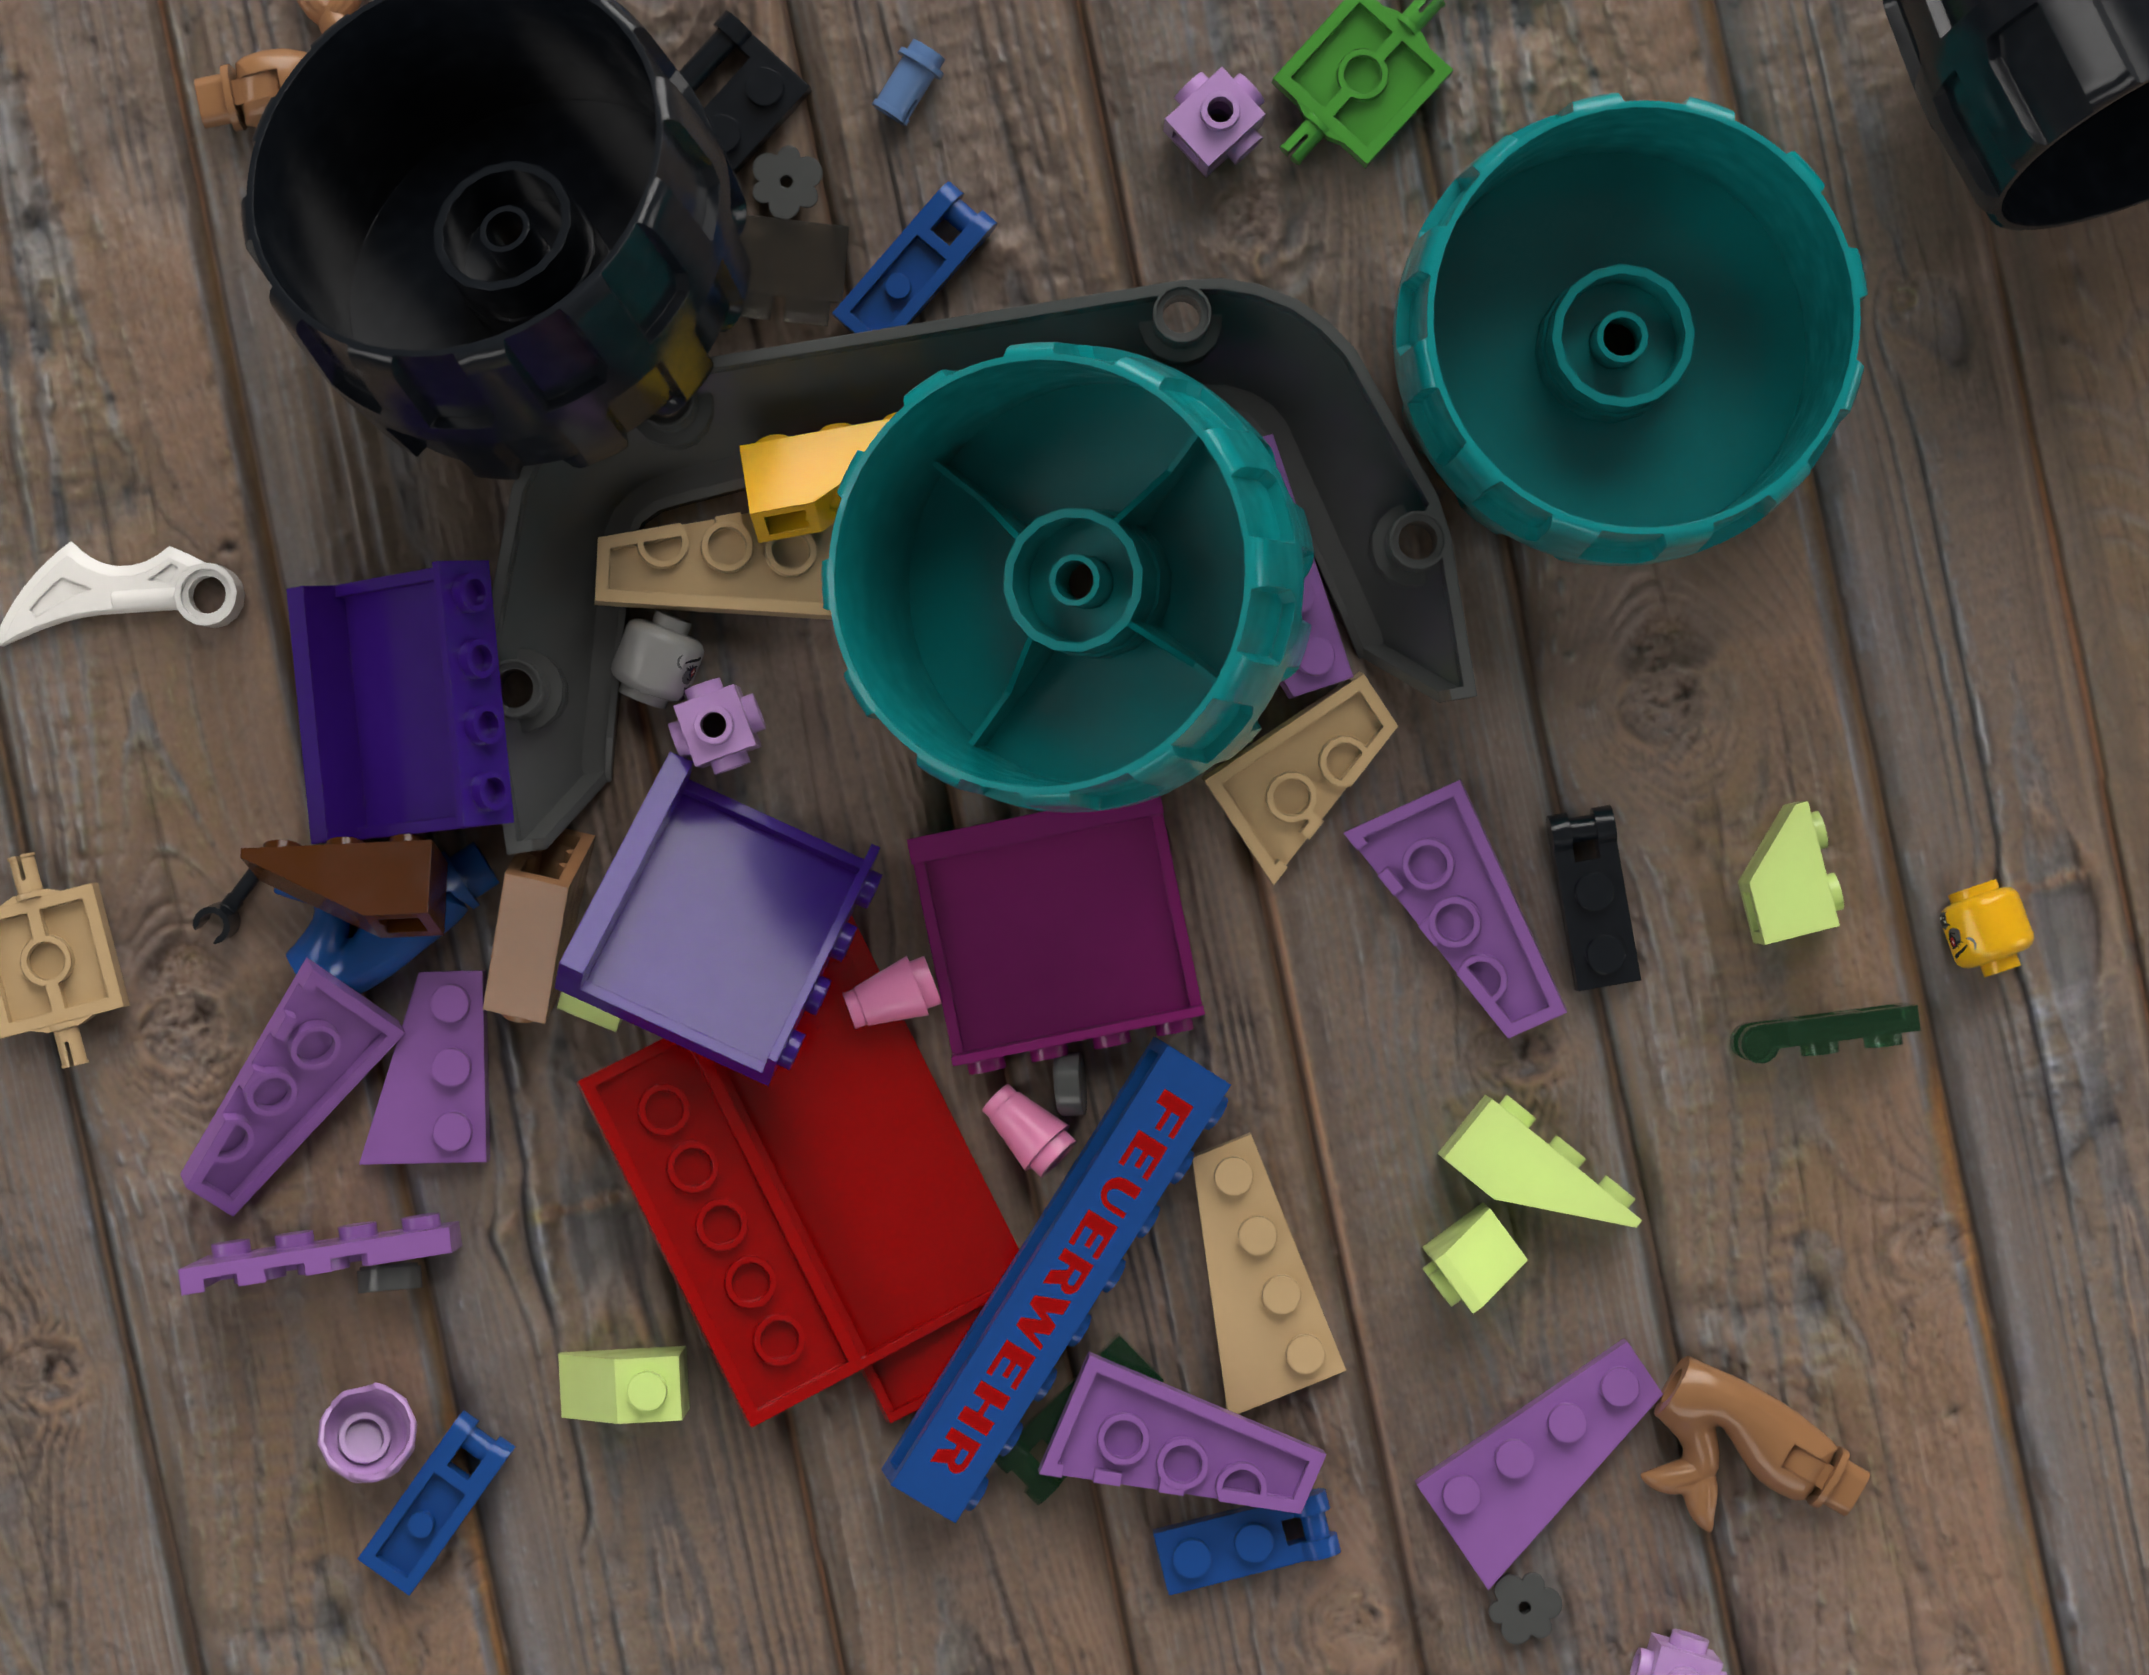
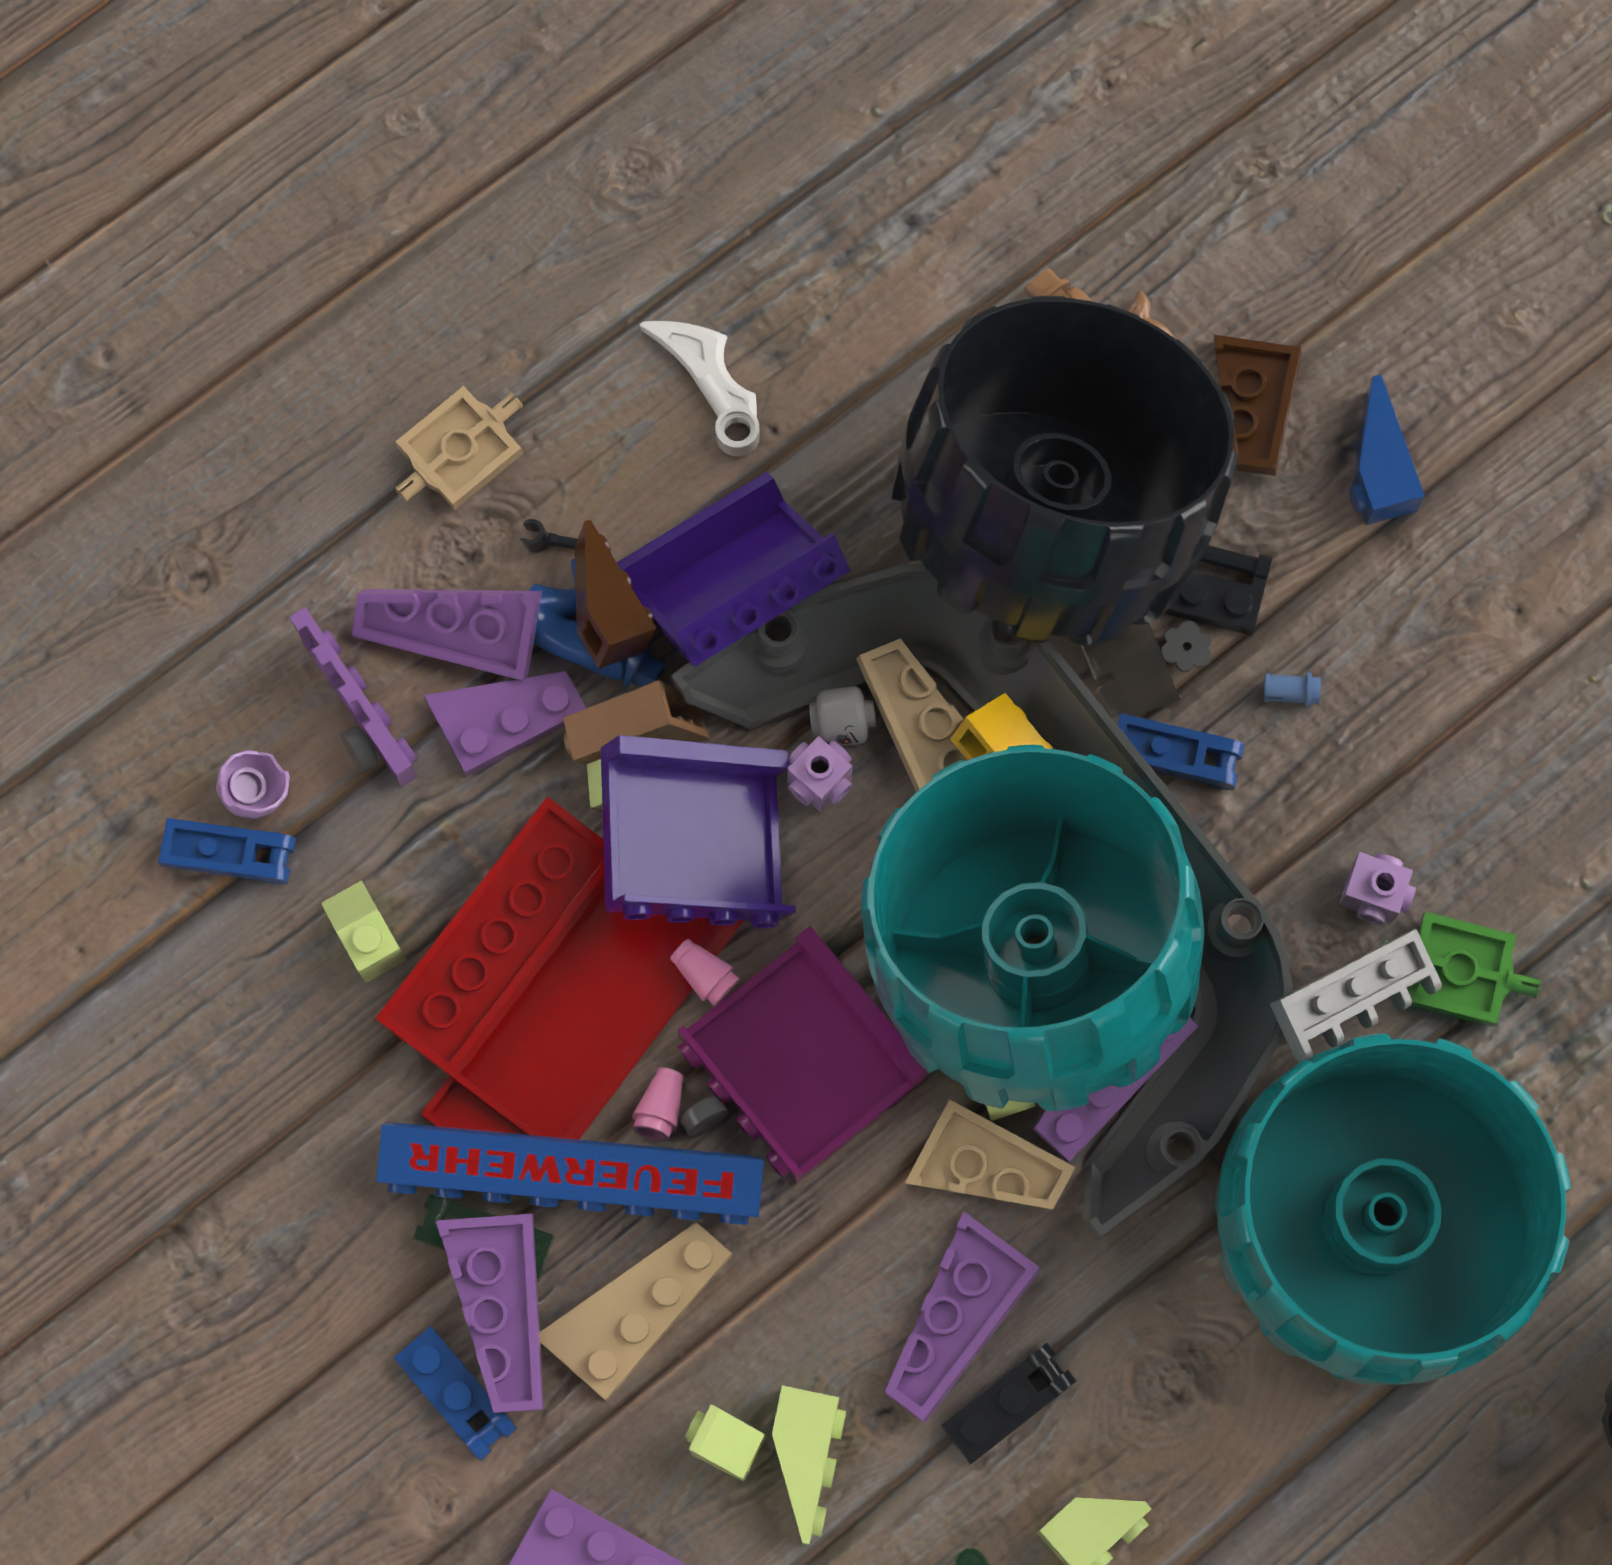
camera: 65 degrees right, 15 degrees down
none -> light grey hinge [1270,929,1442,1063]

